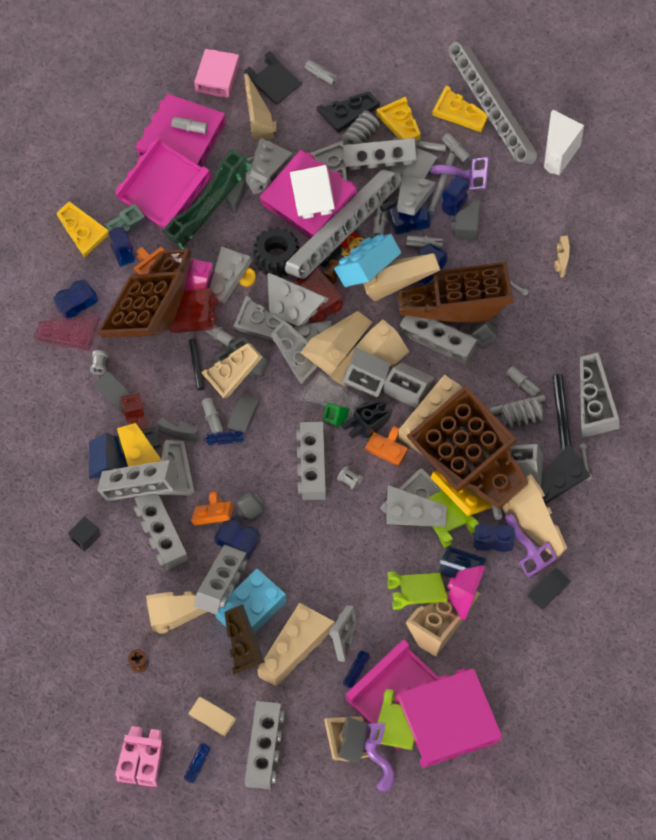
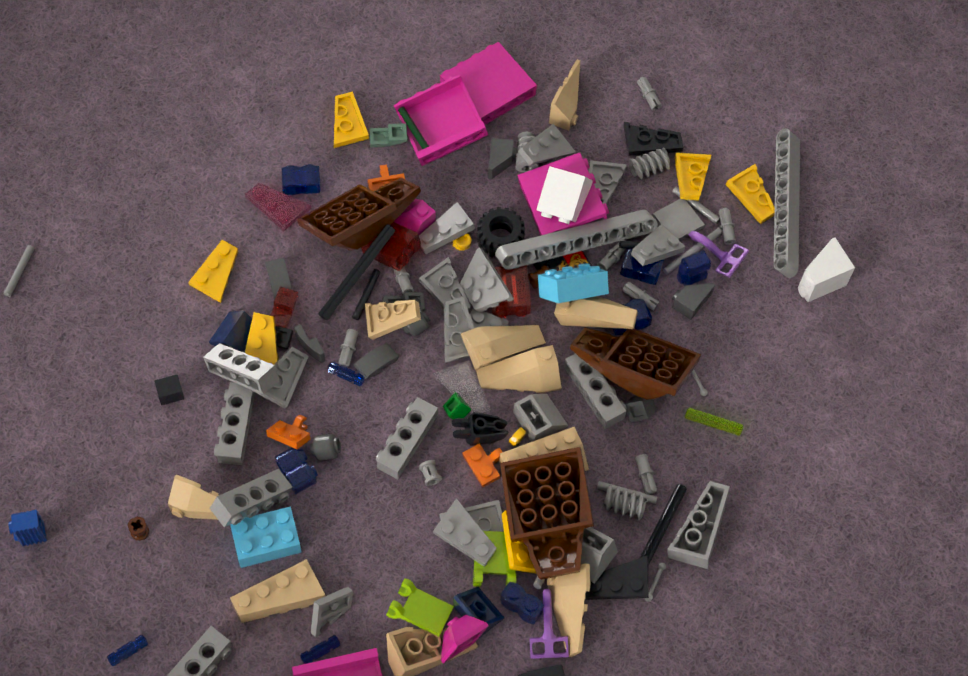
camera: 25 degrees right, 0 degrees up
light grey bush [90,350,109,375] -> none
clear blue brick [108,226,135,267] -> none
bright pink hips [115,726,164,787] -> none
clear green arch [162,148,251,249] -> none
light grey axle [172,117,208,134] -> none
tan slope [188,697,236,736] -> none
bright pink brick [195,49,240,98] -> none
dark brown wing [224,604,265,675] -> none
black flag [244,51,302,105] -> none
light grey slope [340,348,390,398] -> none
light grey brick [343,138,418,170] -> none
tan slope [554,235,570,278] -> none
none -> blue brick [8,510,47,546]
none -> yellow wing [189,240,238,303]
none -> black axle [319,224,395,320]
none -> dark green bar [398,107,429,150]
none -> yellow tile [509,427,527,446]
none -> clear neon green axle [685,408,743,436]

